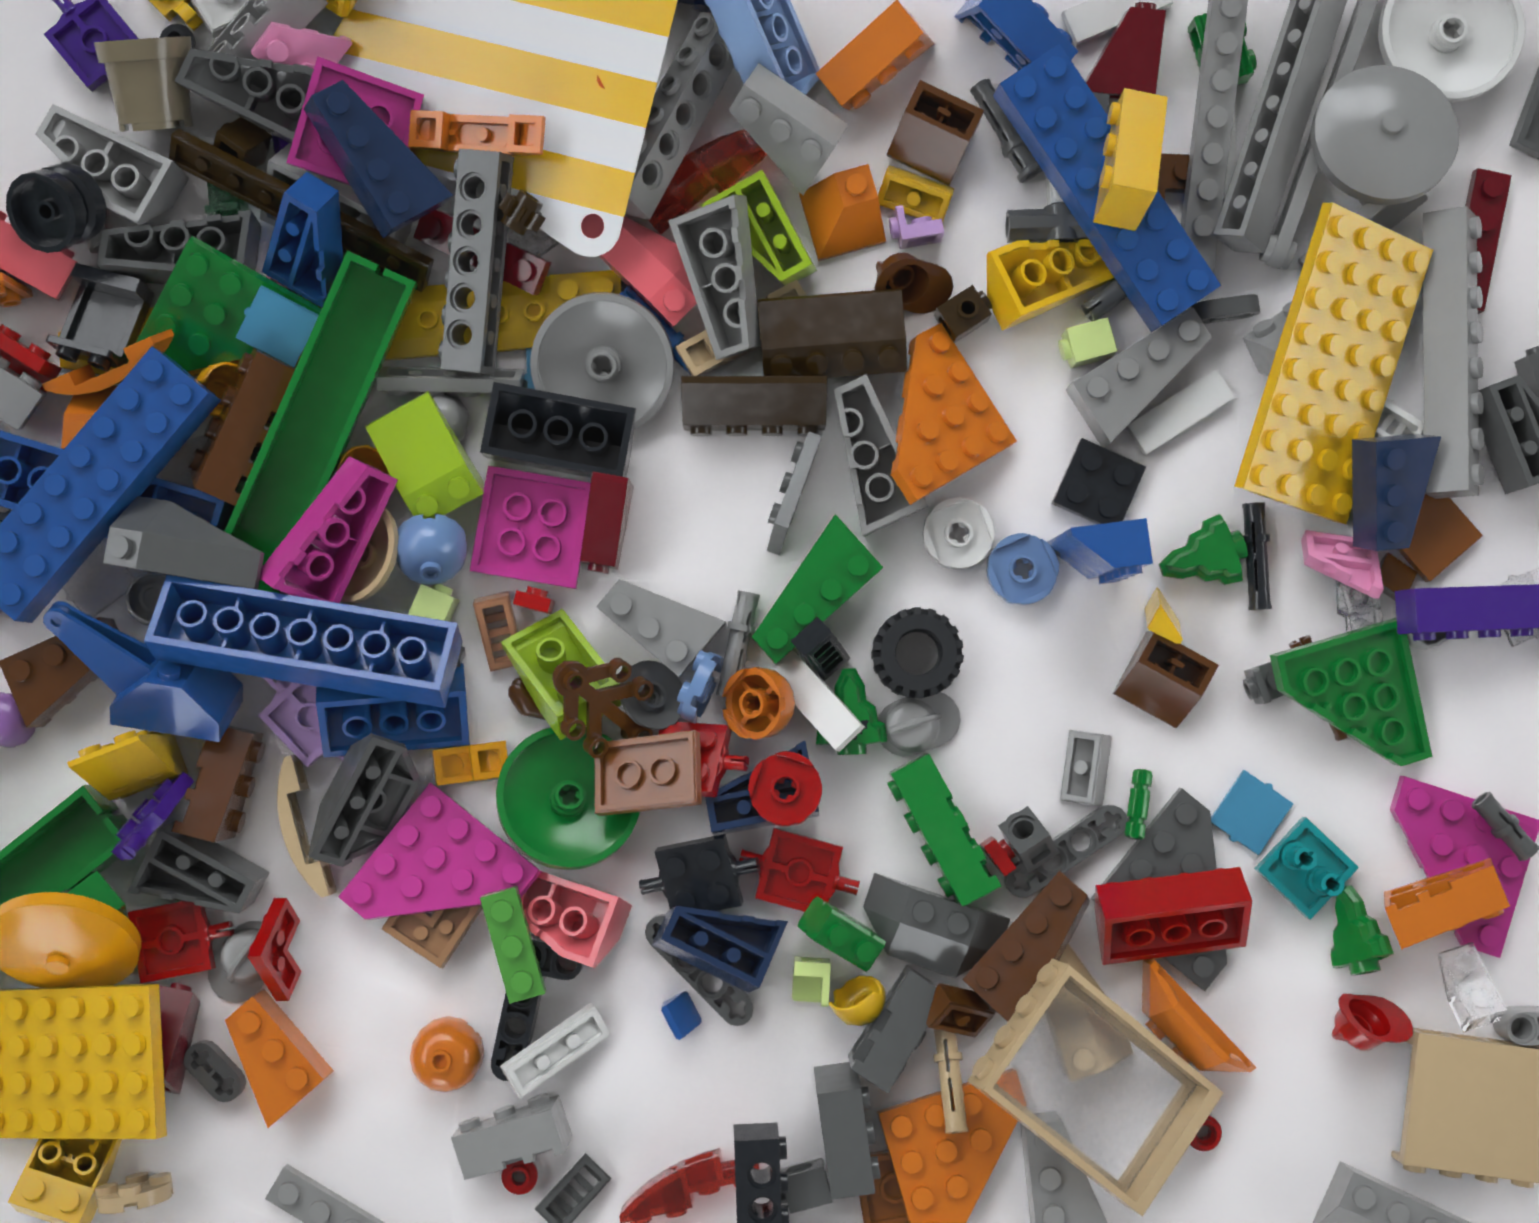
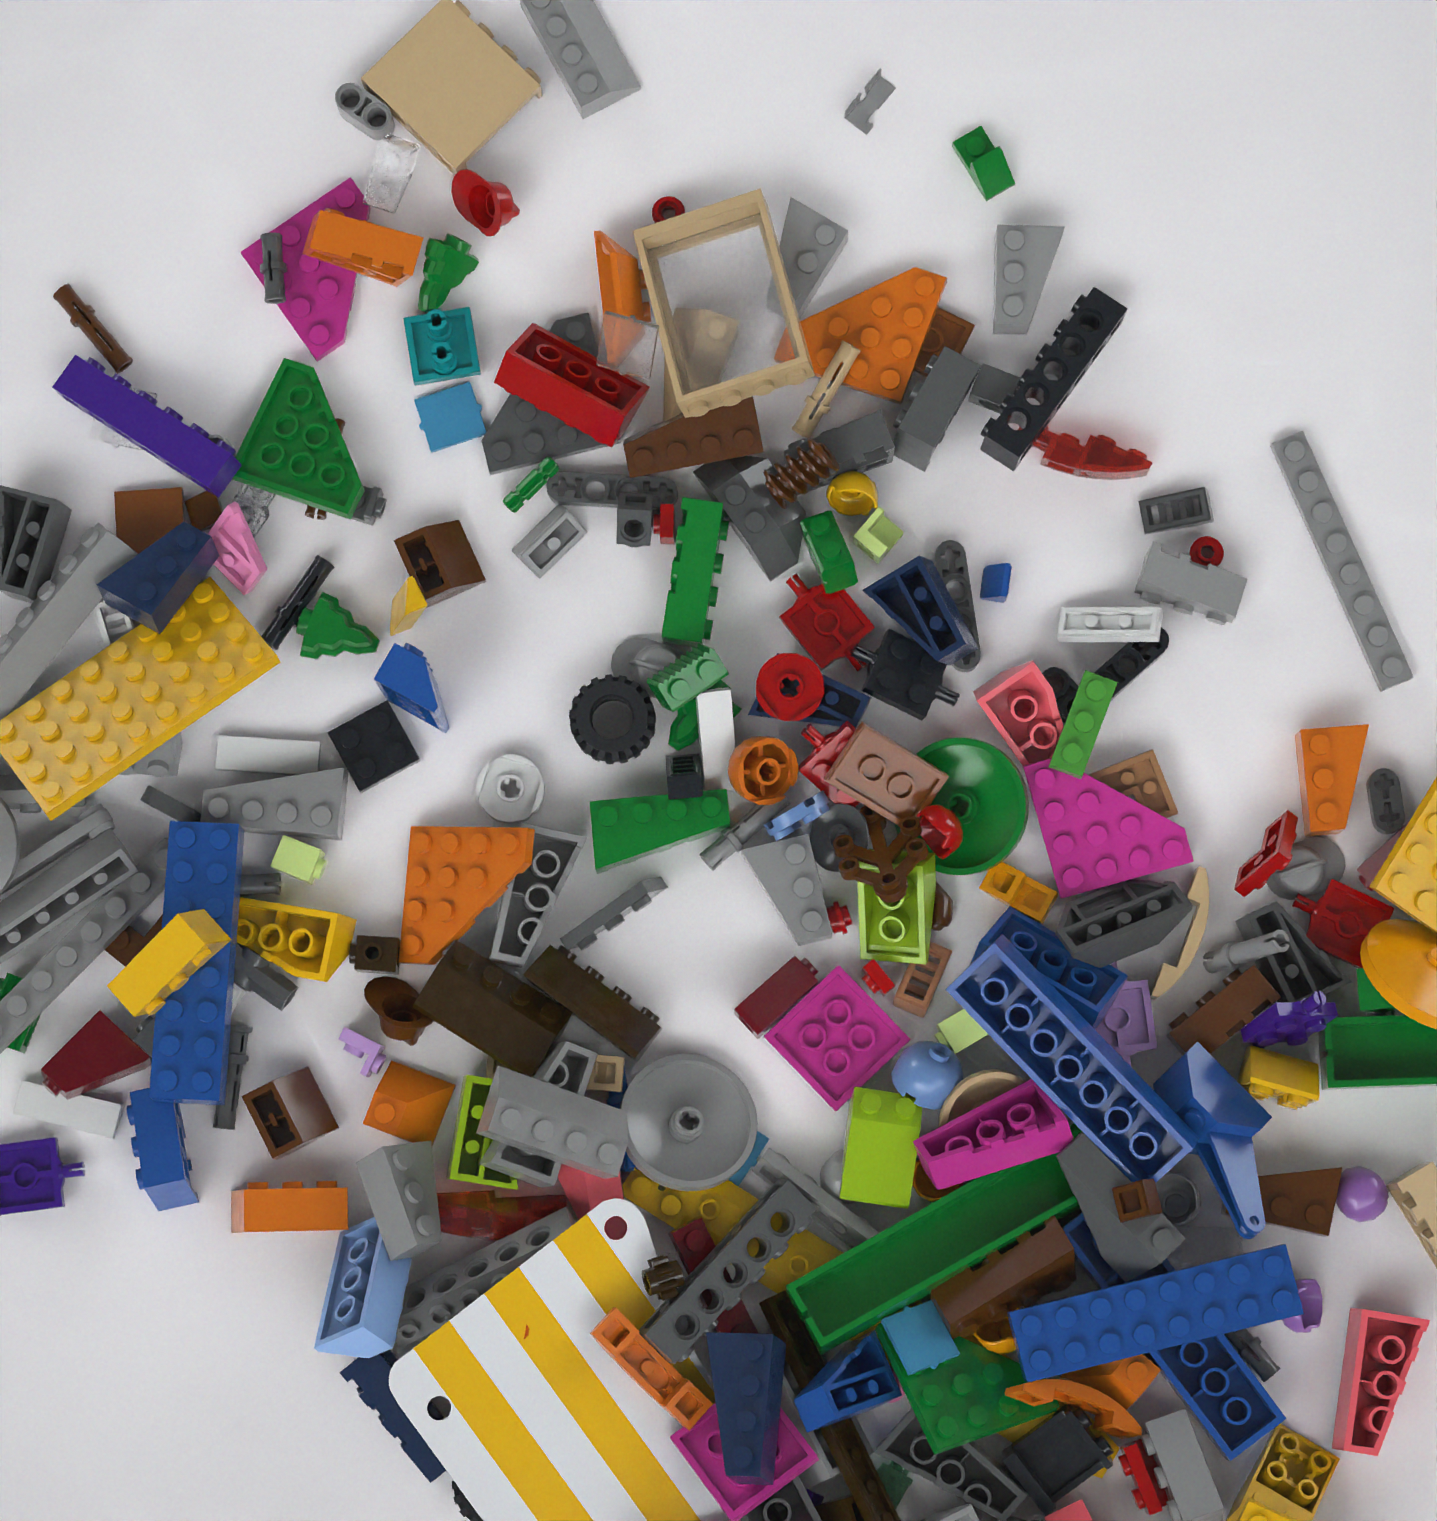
camera: 135 degrees left, 5 degrees down
orange cylinder [410,1016,484,1092] -> none
black slope [480,382,636,478] -> none
yellow slope [878,165,954,223] -> none
reddish brown slope [926,983,996,1038] -> none
medium blue plate [986,533,1059,605] -> none
none -> light grey slope [476,1066,628,1179]
none -> clear piece [596,311,659,380]
none -> green brick [647,643,729,712]
none -> reddish brown piece [763,437,840,509]
none -> red plate [826,900,853,935]
none -> red hair [916,805,963,859]
none -> reddish brown slope [1112,1179,1162,1223]
none -> light grey pin [1203,930,1290,973]

